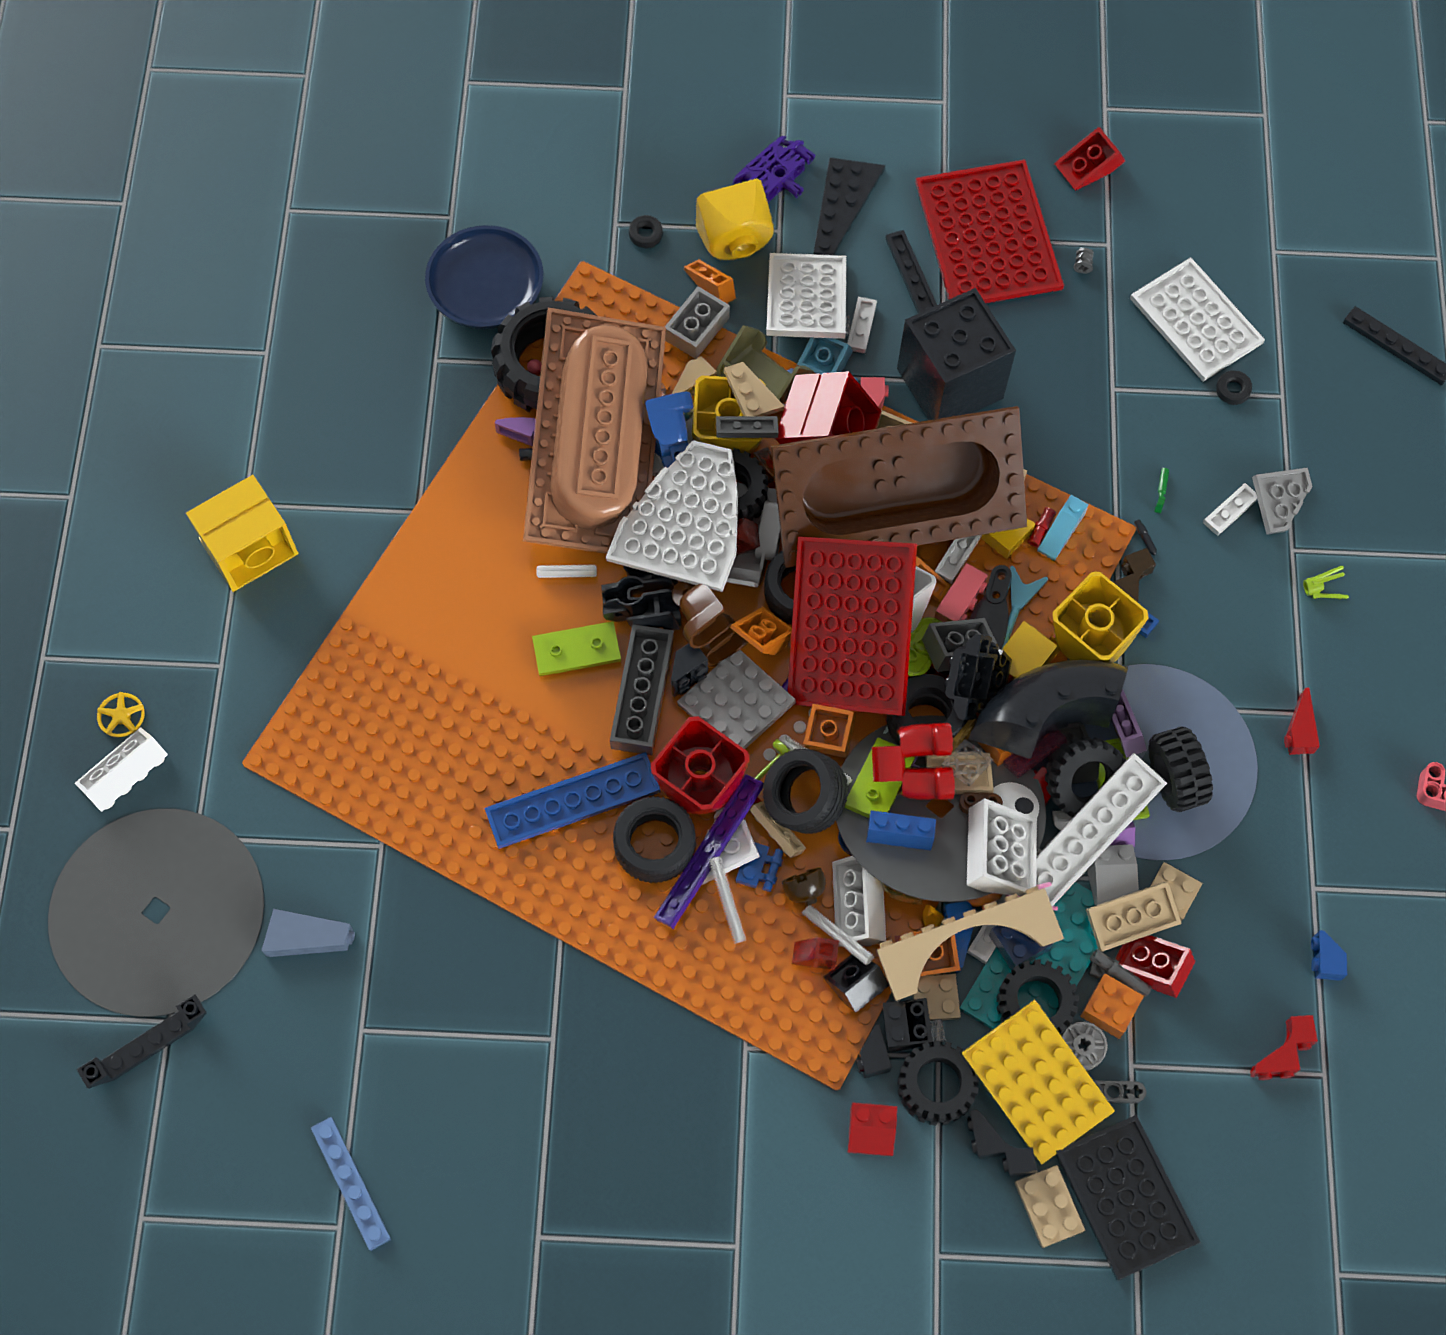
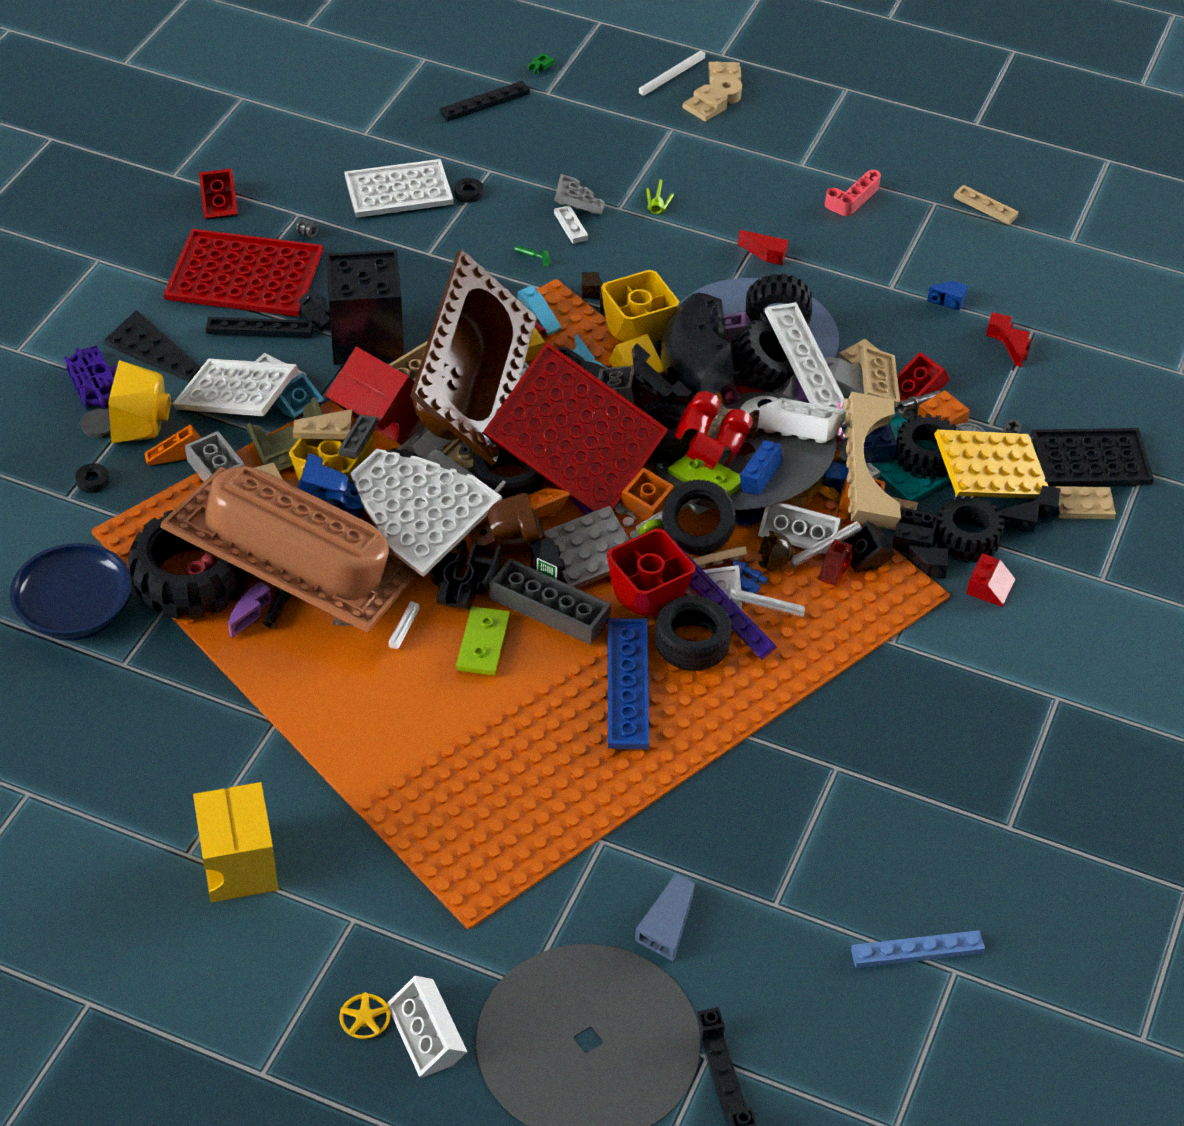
camera: 70 degrees left, 20 degrees down
black piece [1134,519,1157,555] -> none

